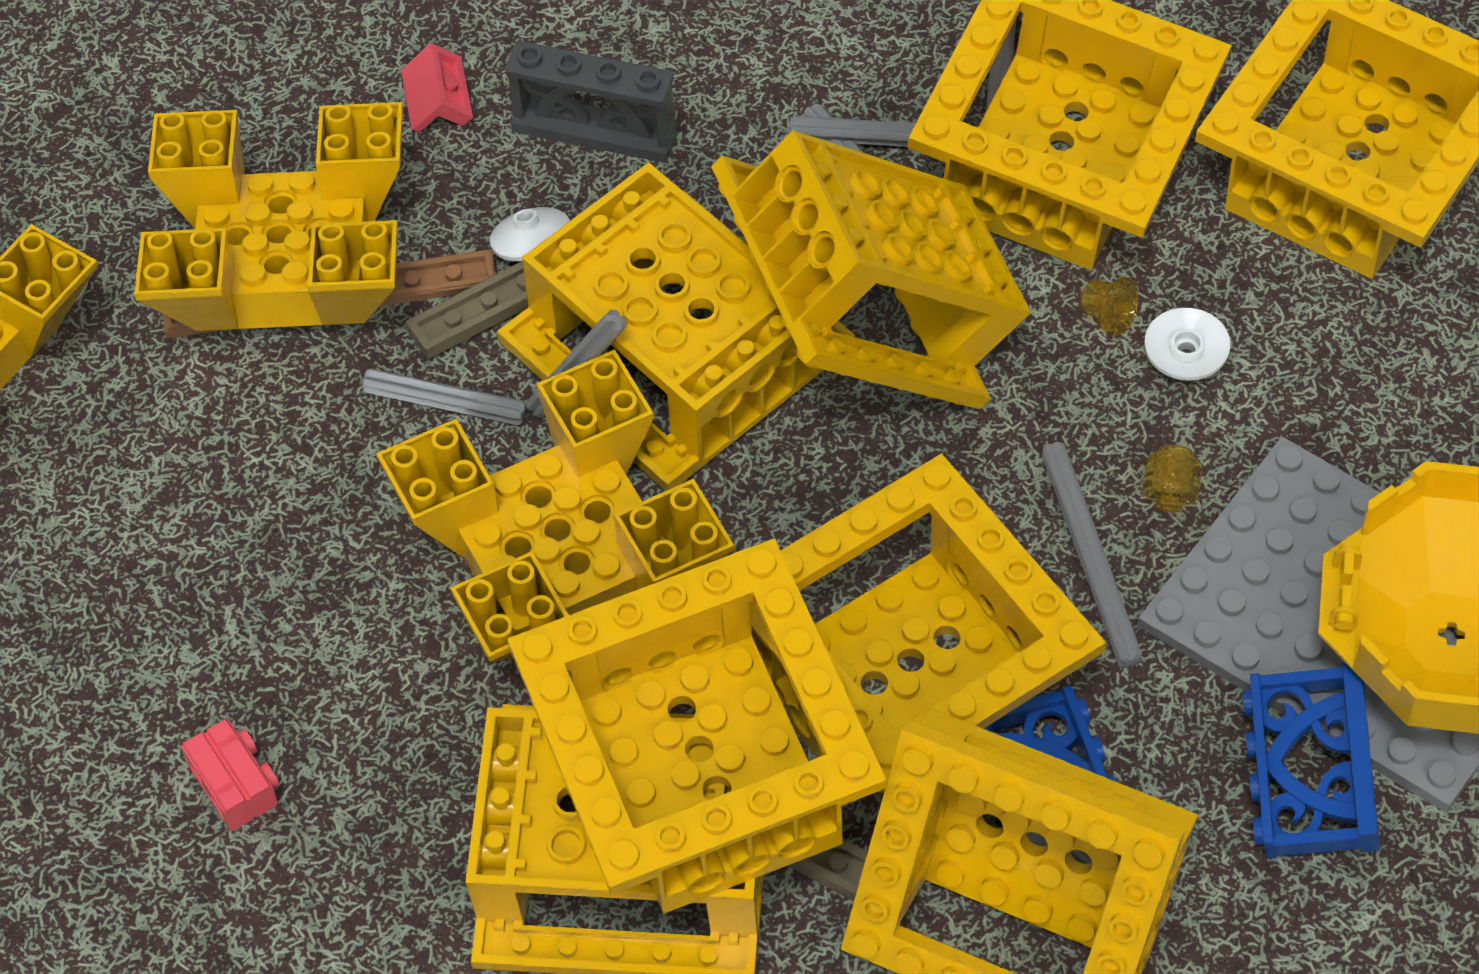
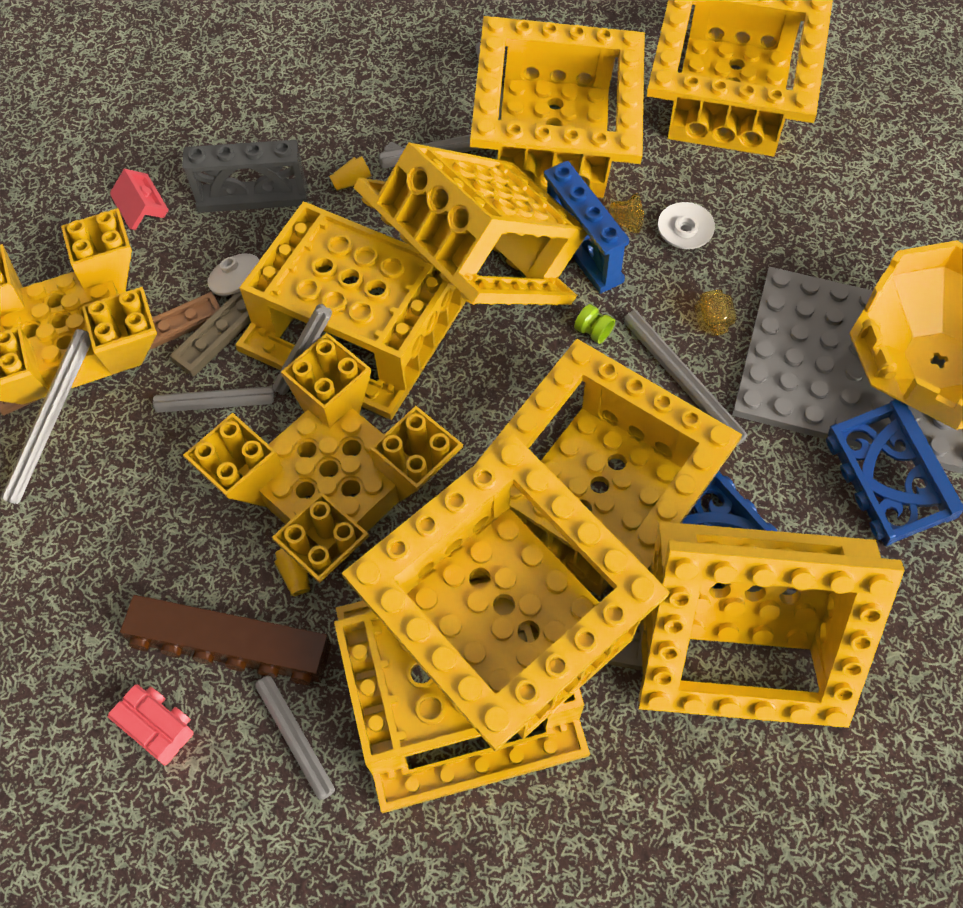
camera: 20 degrees left, 5 degrees up
none -> axle [1,329,91,504]
none -> reddish brown brick [120,595,332,685]
none -> light grey axle [255,676,335,800]
none -> yellow cone [274,549,310,596]
none -> yellow cone [329,156,372,191]
none -> blue fence [544,161,629,294]
none -> lime wheel [574,304,616,344]

